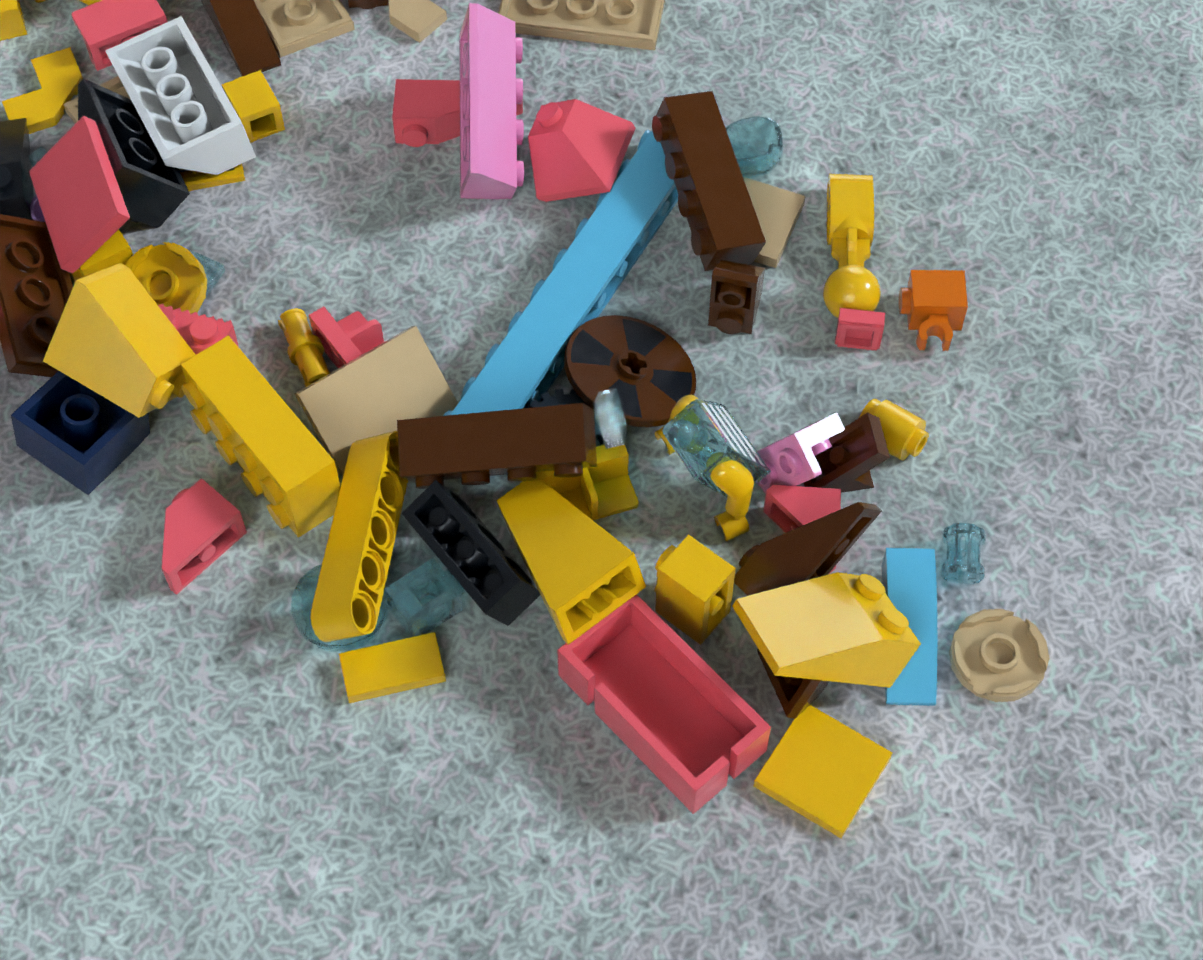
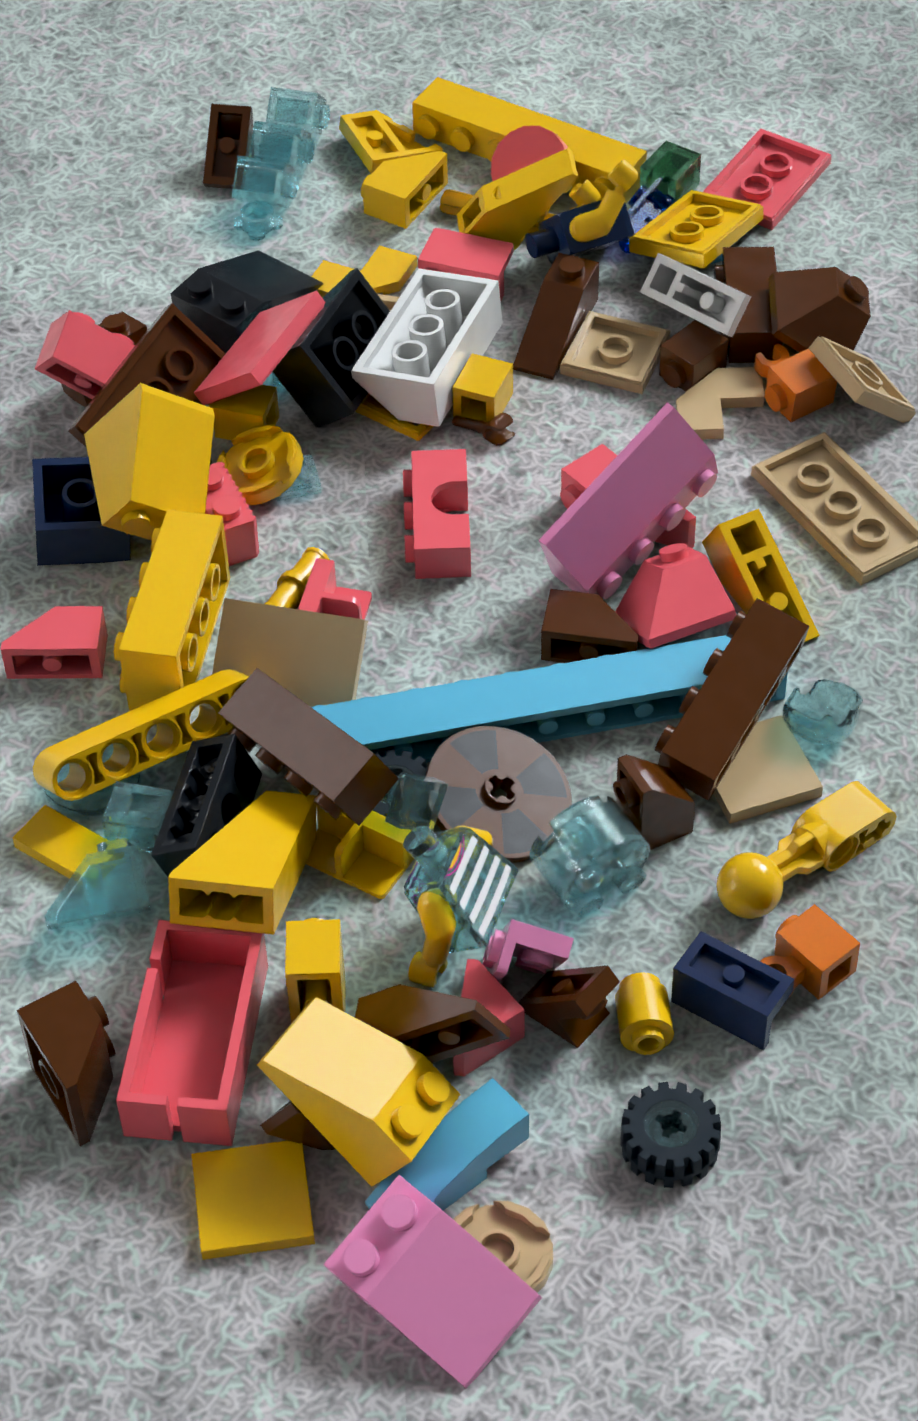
camera: 50 degrees right, 10 degrees down
coral tile [835,308,885,351] -> none
clear light blue bush [941,523,986,585] -> none
none -> reddish brown slope [17,981,116,1146]
none -> clear light blue slope [45,839,151,931]
none -> bright pink slope [323,1175,542,1388]
none -> coral arch [403,449,471,579]
none -> reddish brown hand [452,412,515,446]
none -> clear light blue brick [530,795,650,918]
none -> reddish brown slope [541,589,639,663]
none -> black wheel [621,1082,721,1188]
none -> dark blue panel [671,931,794,1051]
none -> yellow slope [702,509,820,643]

